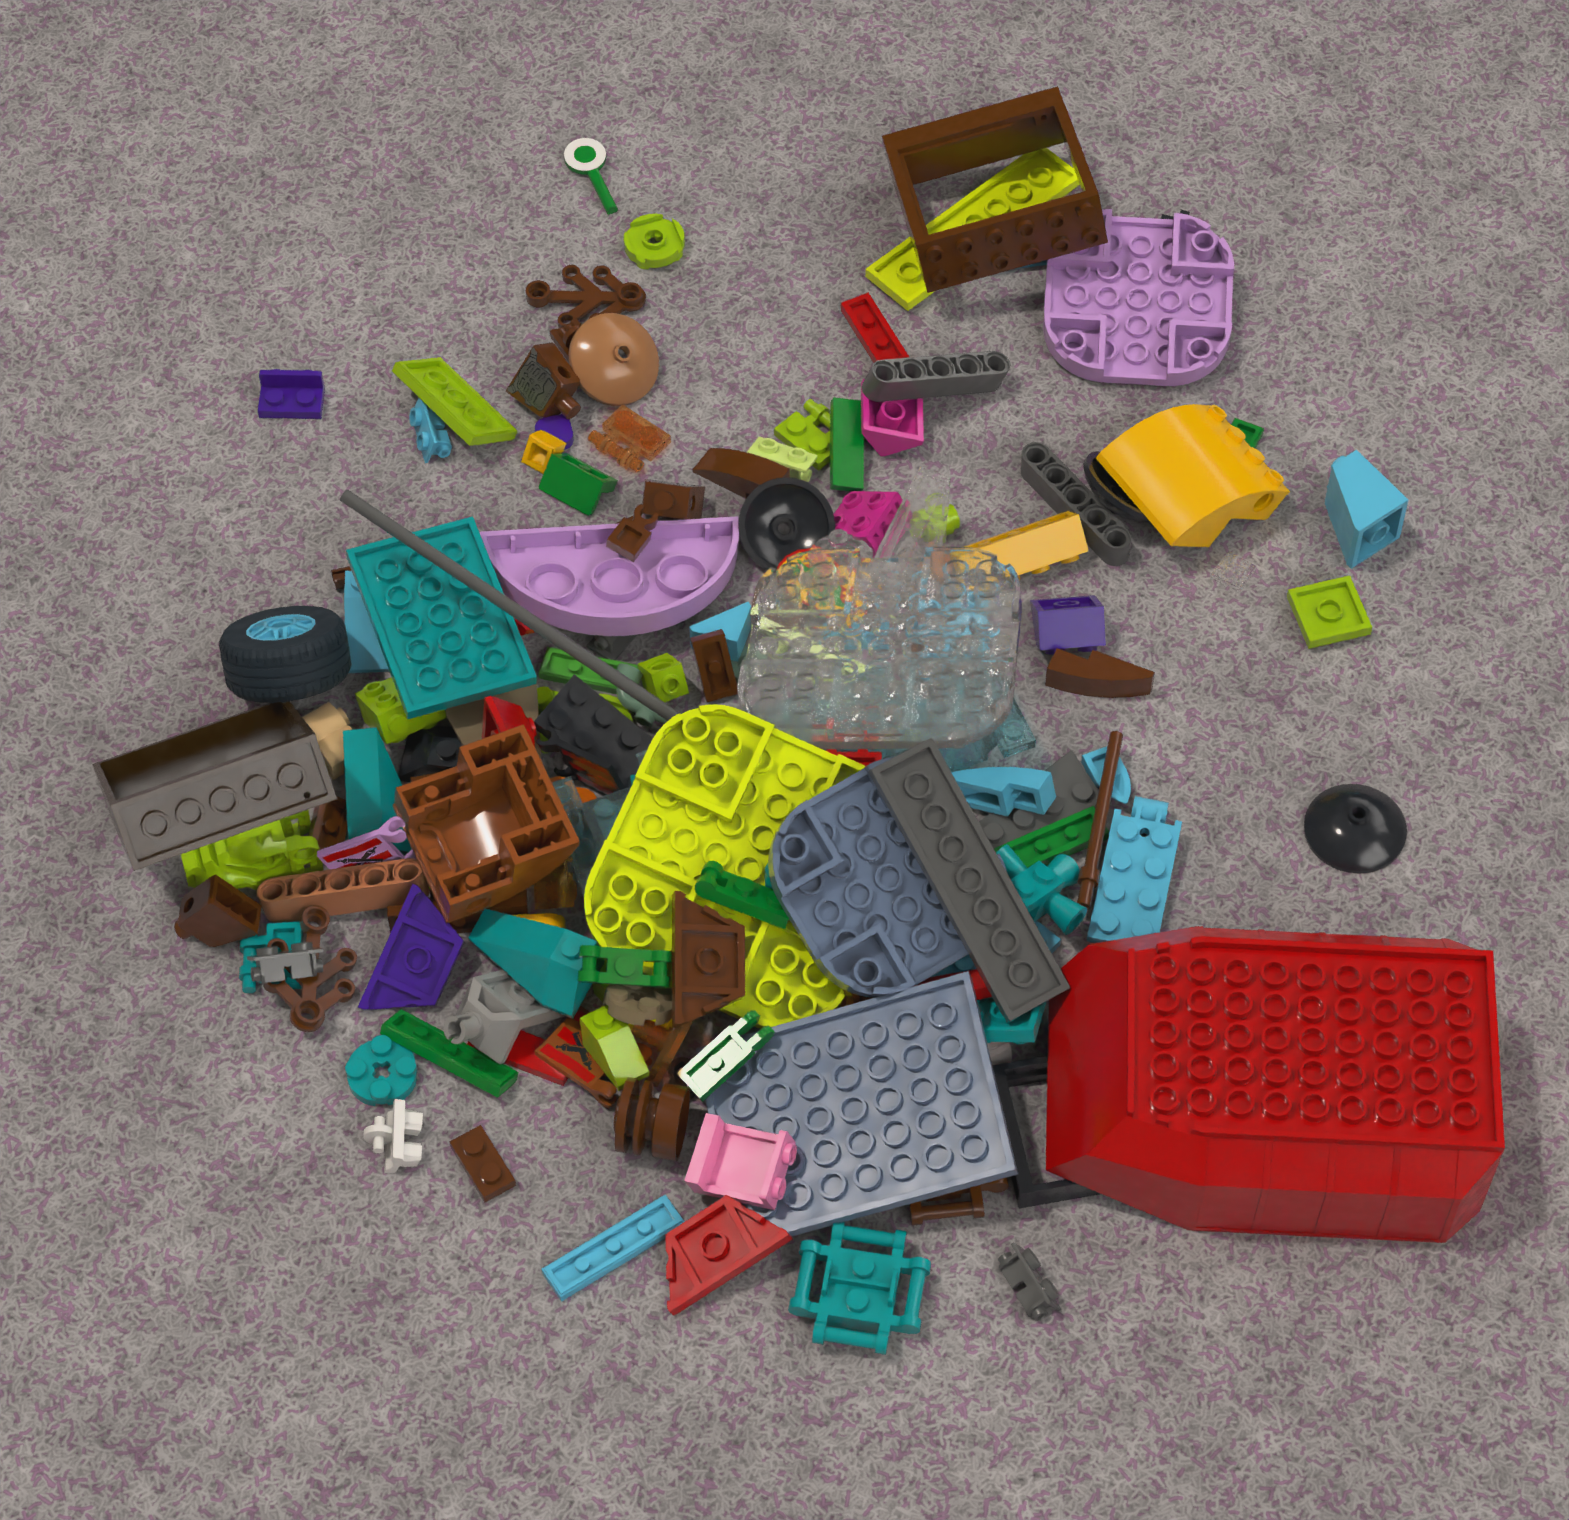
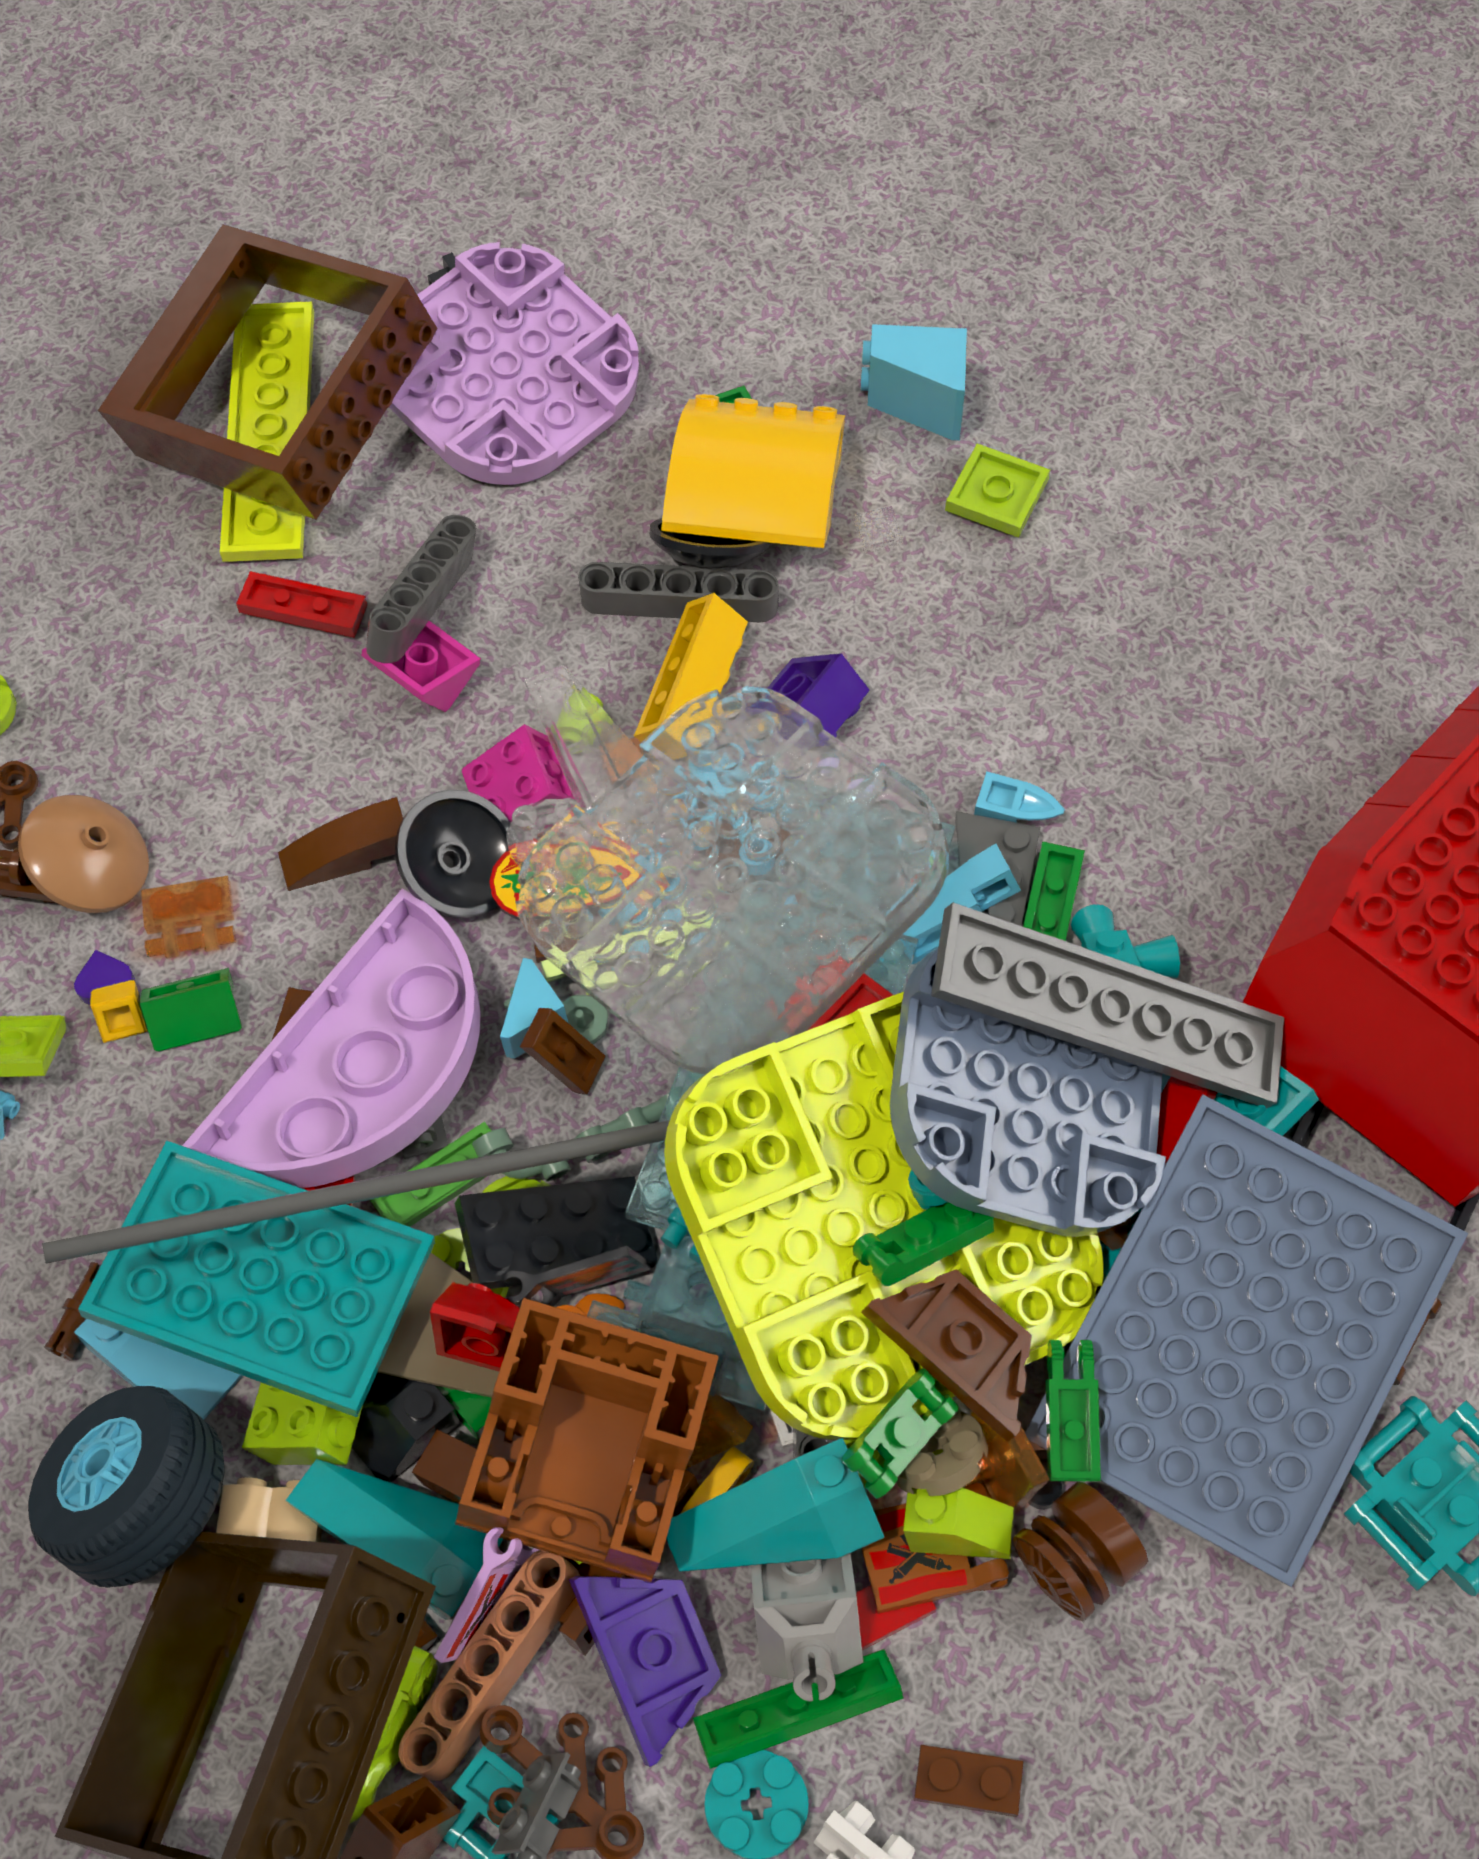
camera: 50 degrees left, 5 degrees up
torso [506,342,581,419] -> none
medium azure tile [541,1195,685,1302] -> none
reddish brown plate [606,504,659,562] -> none
lime brick [637,653,689,702] -> none
reddish brown torso [642,479,705,519] -> none
red wing [665,1195,793,1316] -> none
bright pink panel [684,1113,797,1210] -> none
yellowish green hinge [747,437,818,482] -> none
lime plate [774,399,830,471] -> none
green tile [830,397,864,492] -> none
reddish brown slope [1045,648,1155,698] -> none
reddish brown bar [1077,731,1123,910] -> none
medium azure hinge [1087,796,1182,943] -> none
black dish [1304,784,1407,874] -> none

